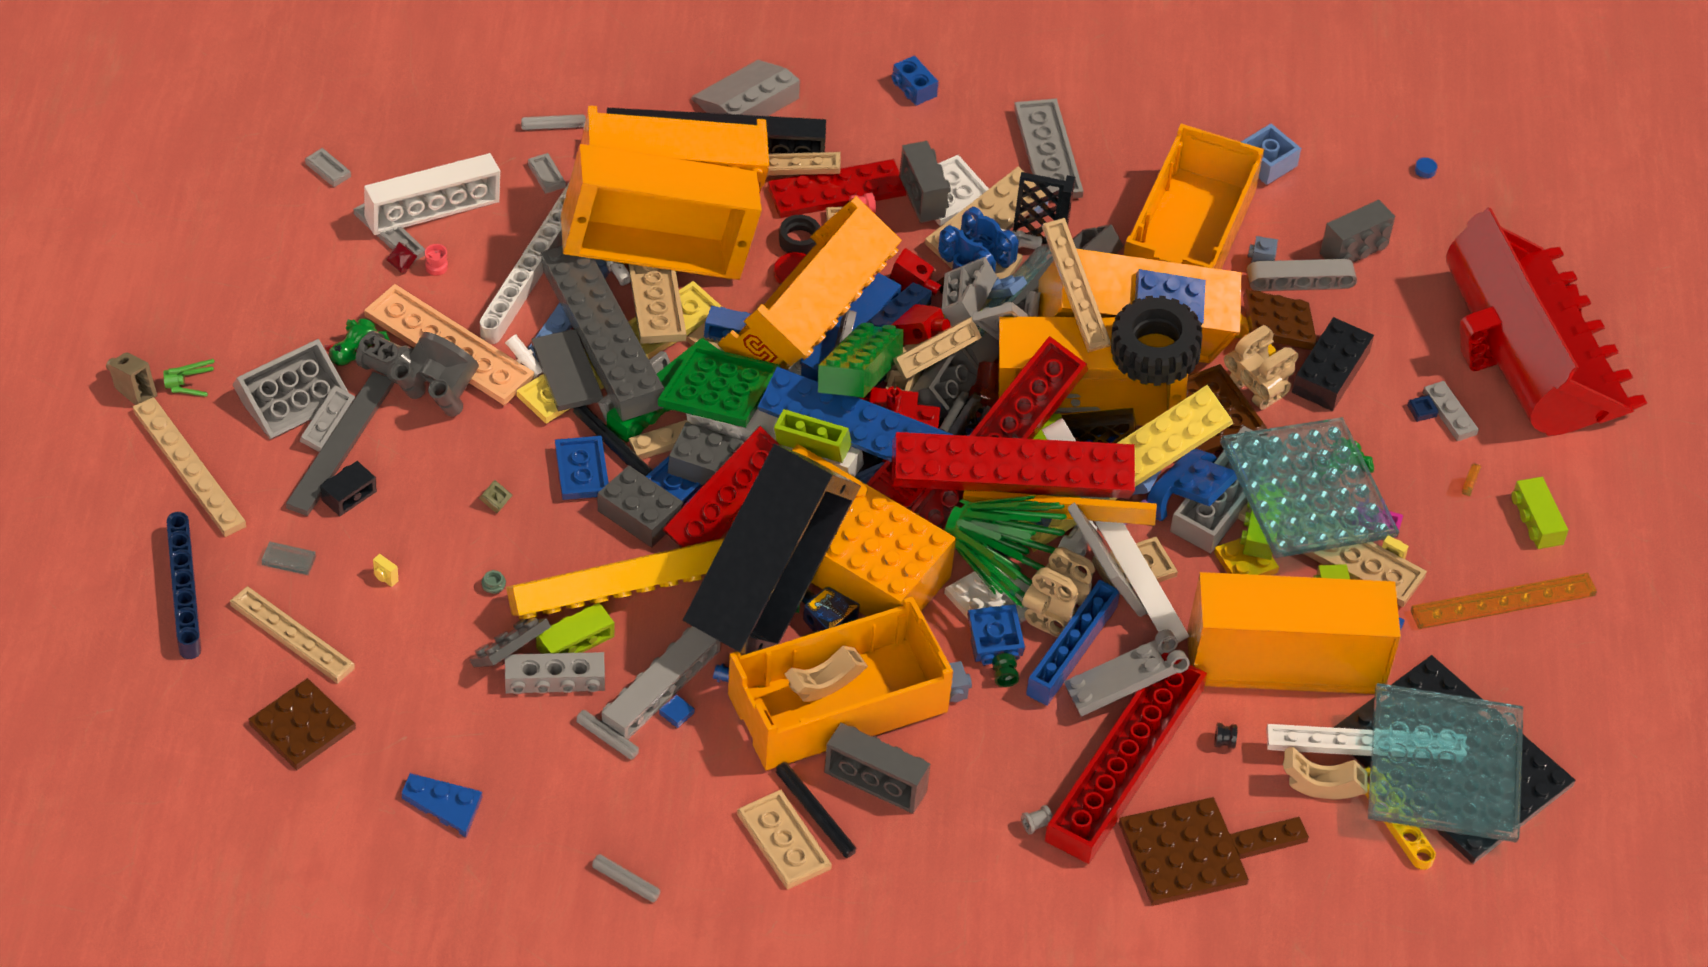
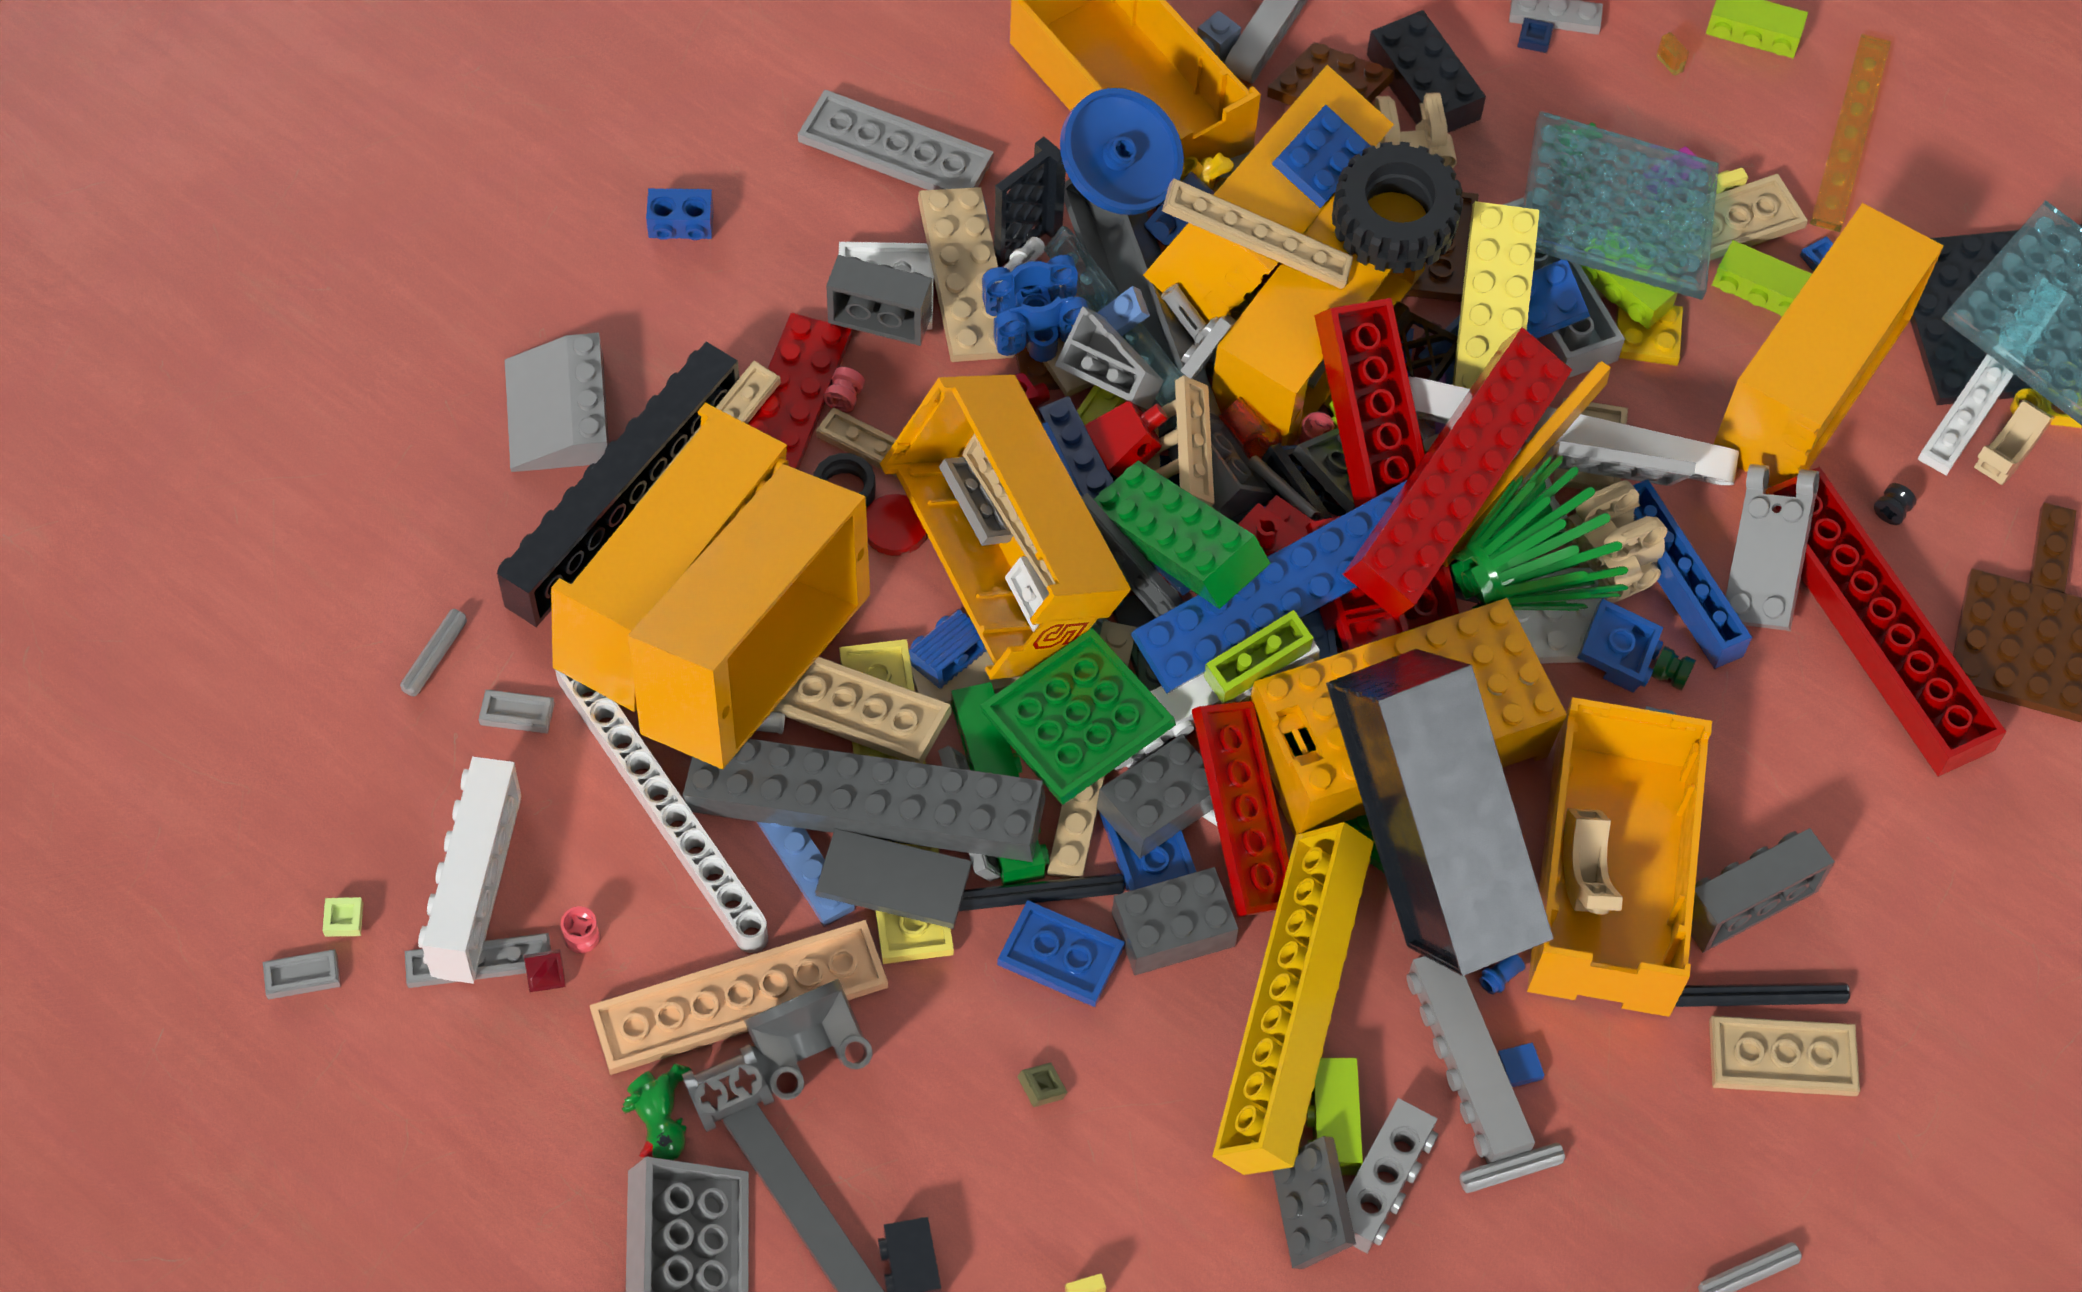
camera: 55 degrees left, 10 degrees up
light grey plate [300,385,355,452] -> none
sand green plate [481,570,506,594] -> none
white pin [505,334,543,379] -> none
light grey bush [1021,805,1053,835] -> none
none -> yellowish green plate [323,897,363,937]
none -> blue dish [1060,88,1184,215]

